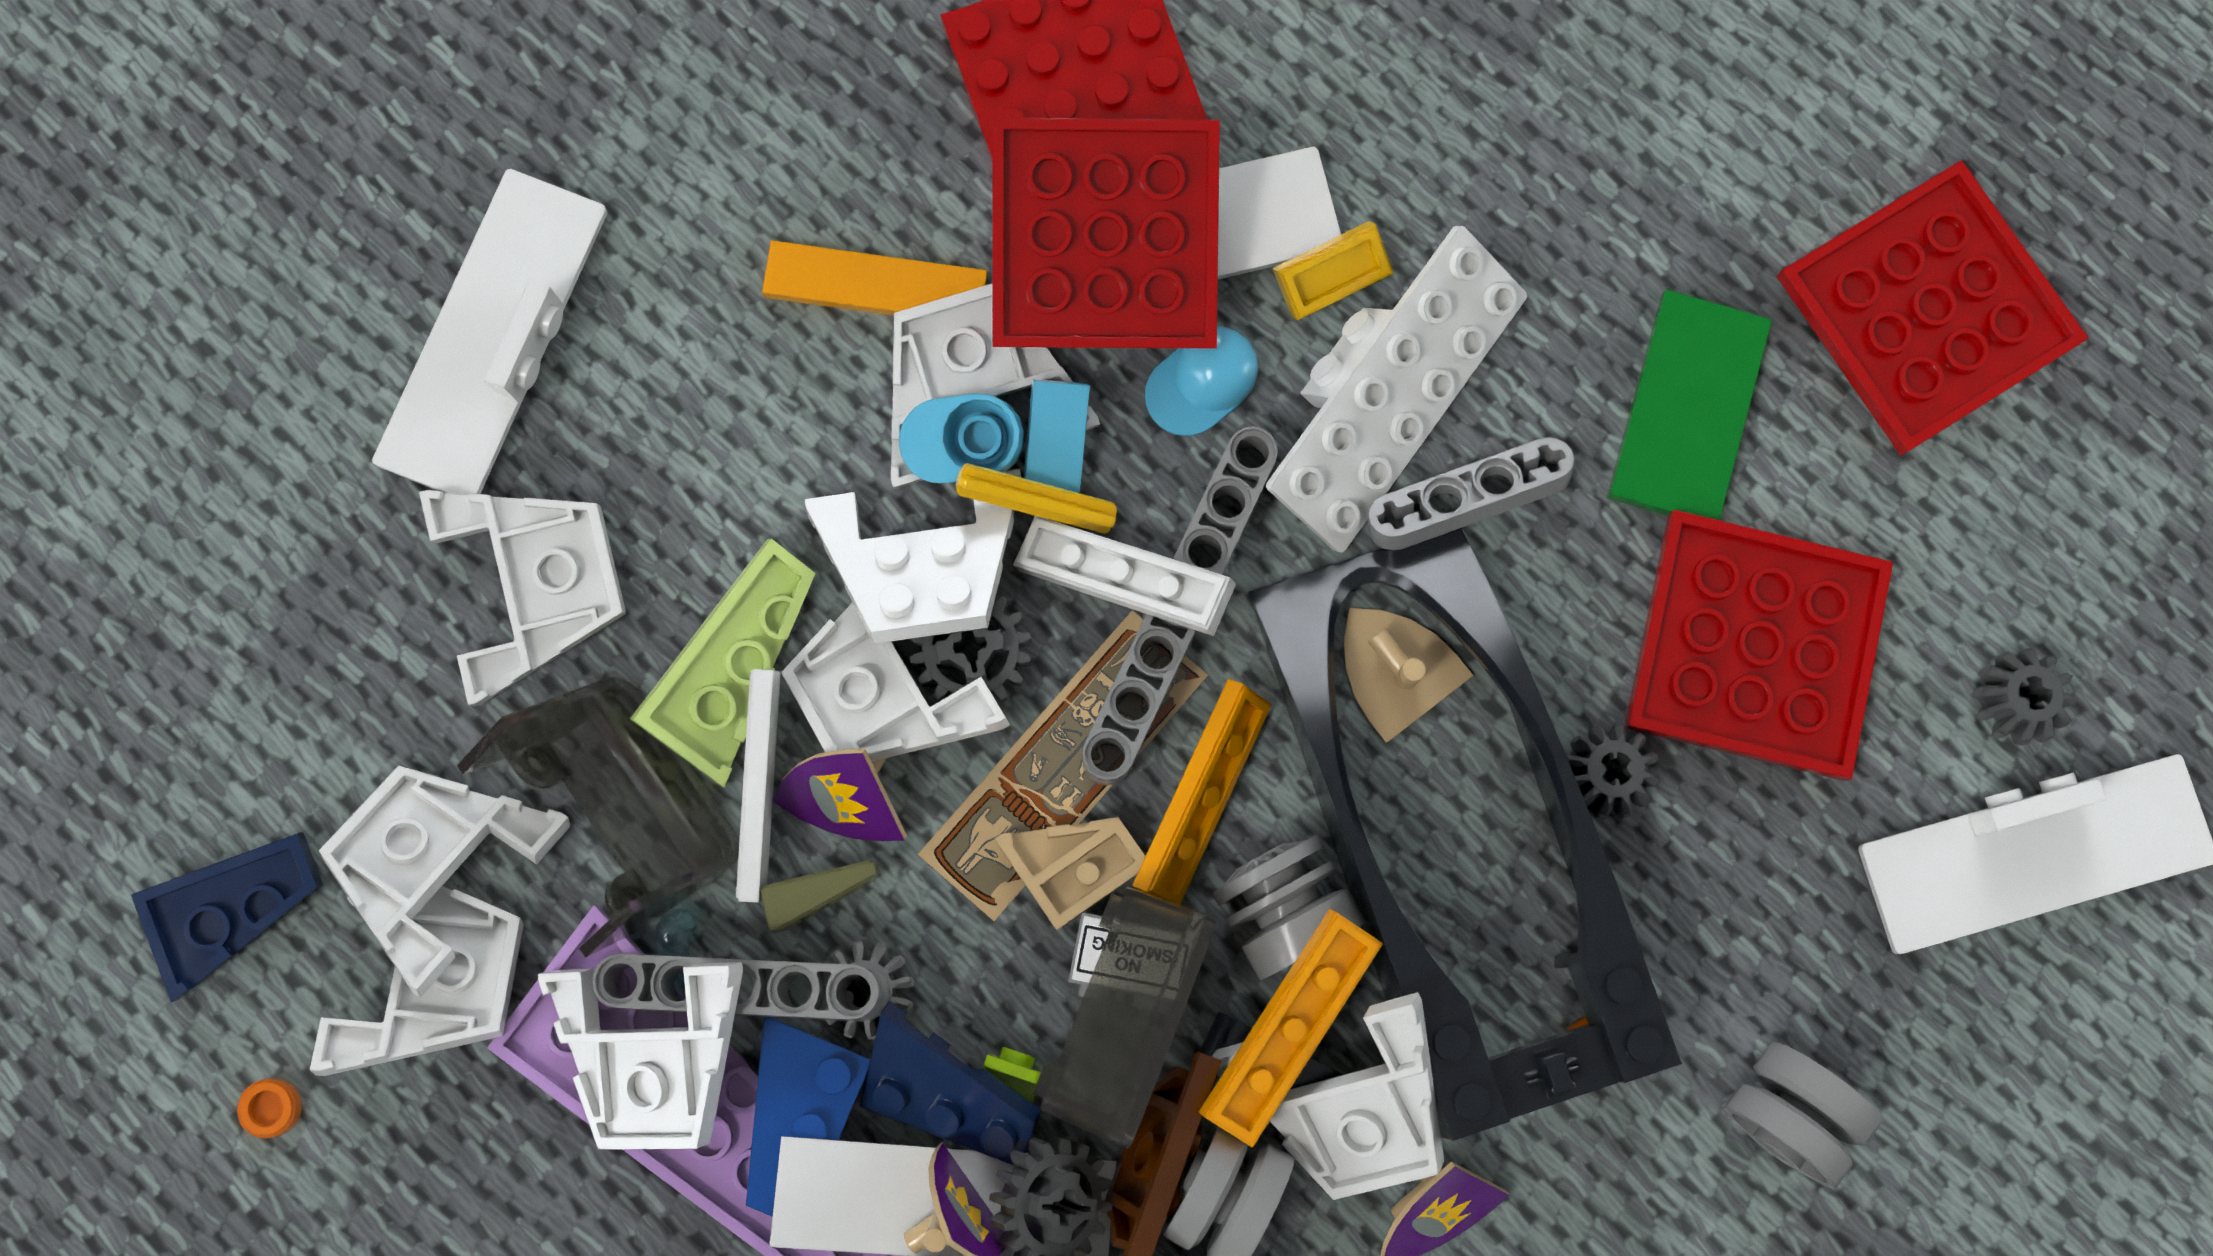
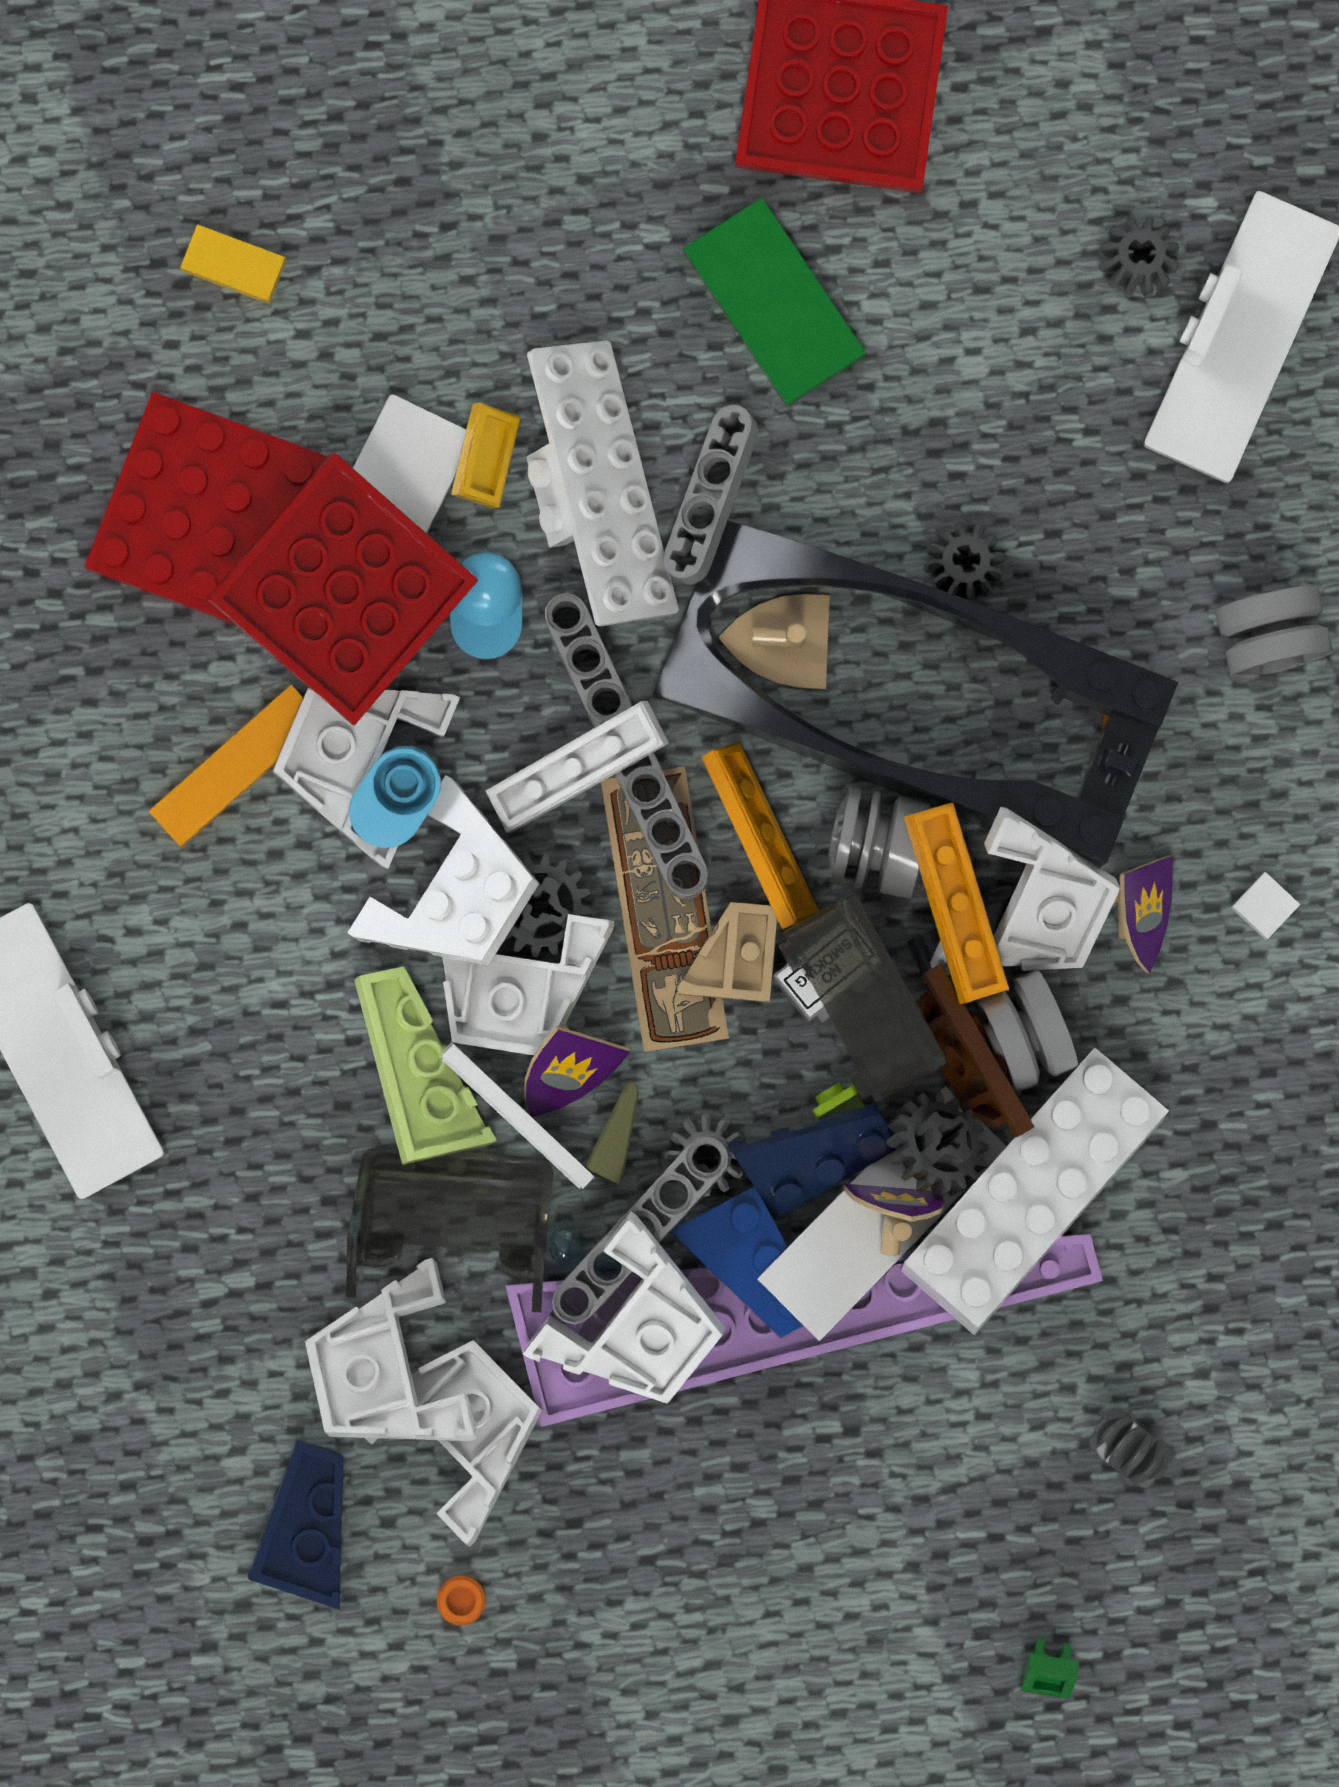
camera: 50 degrees left, 5 degrees up
white wing [419,490,626,706] -> none
yellow axle [956,463,1117,534] -> none
medium azure tile [1023,379,1090,493] -> none
red plate [1624,510,1893,781] -> none

